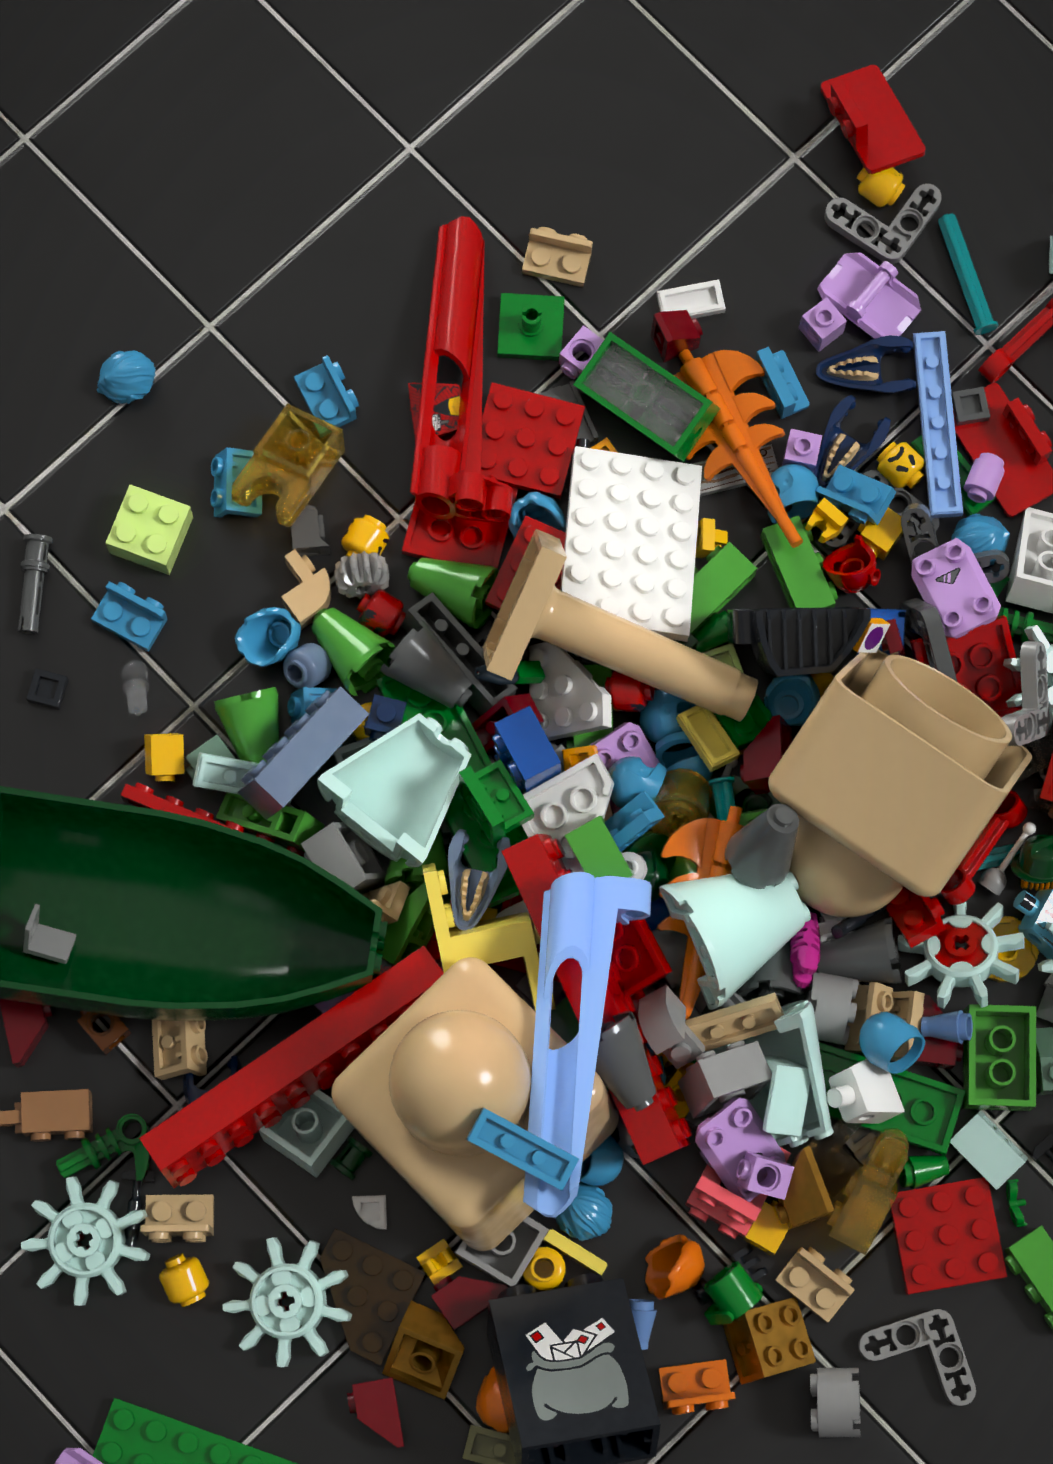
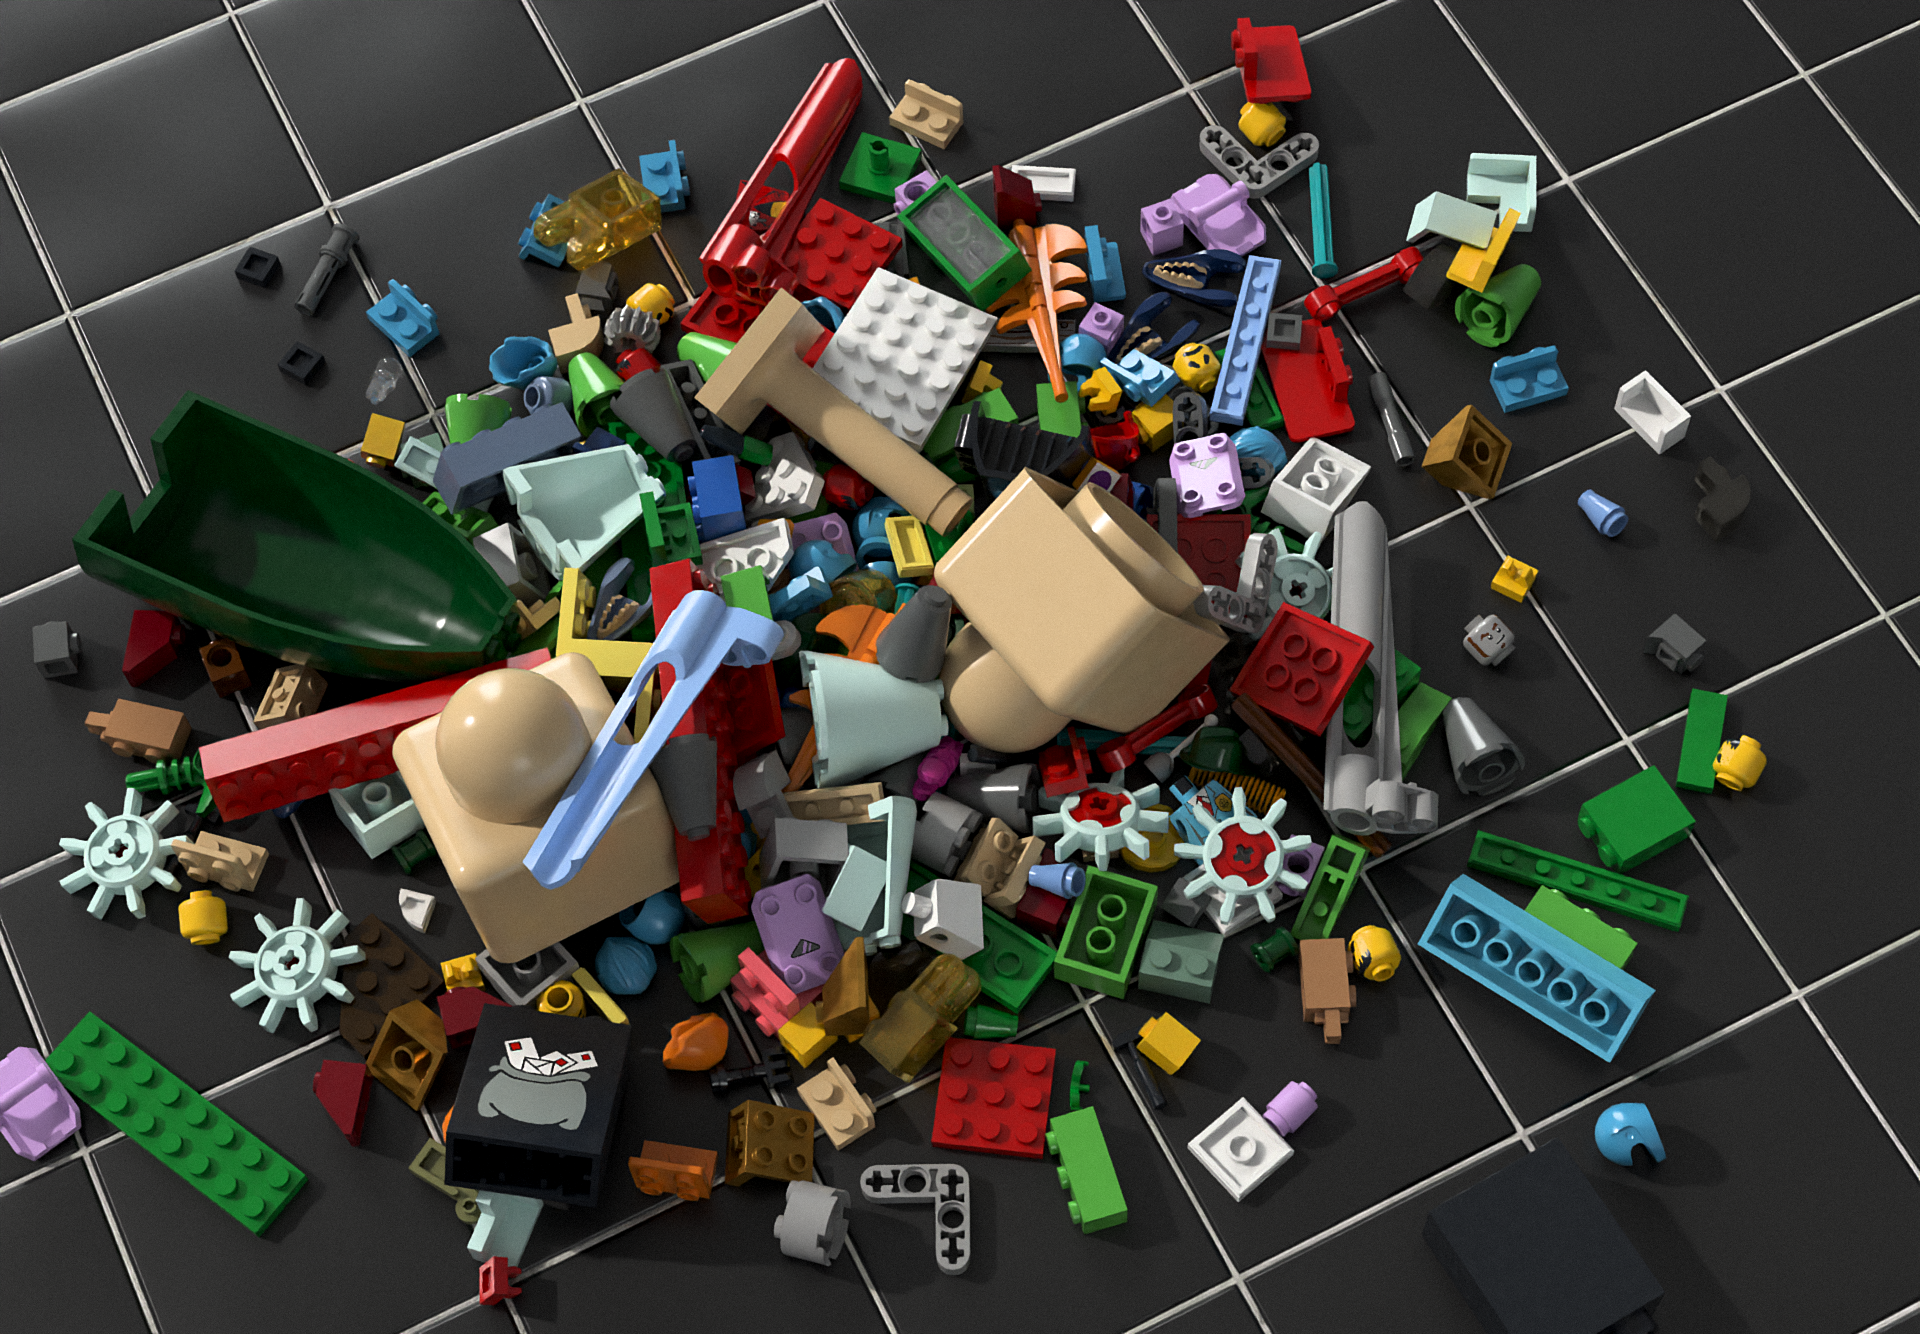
camera: 25 degrees right, 15 degrees down
light grey bracket [23,904,76,964] -> none
dark azure hair [97,350,156,404] -> none
yellowish green brick [106,485,193,575] -> none
dark azure plate [466,1107,579,1191] -> none
medium blue cone [629,1299,657,1350] -> none
green piece [703,1261,763,1325] -> none
lavender brick [736,1151,794,1200] -> none
dark azure helmet [859,1012,925,1074] -> none
light aqua brick [950,1110,1028,1190] -> none
lavender brick [964,453,1005,503] -> none
none -> bright green cone [670,921,765,1003]

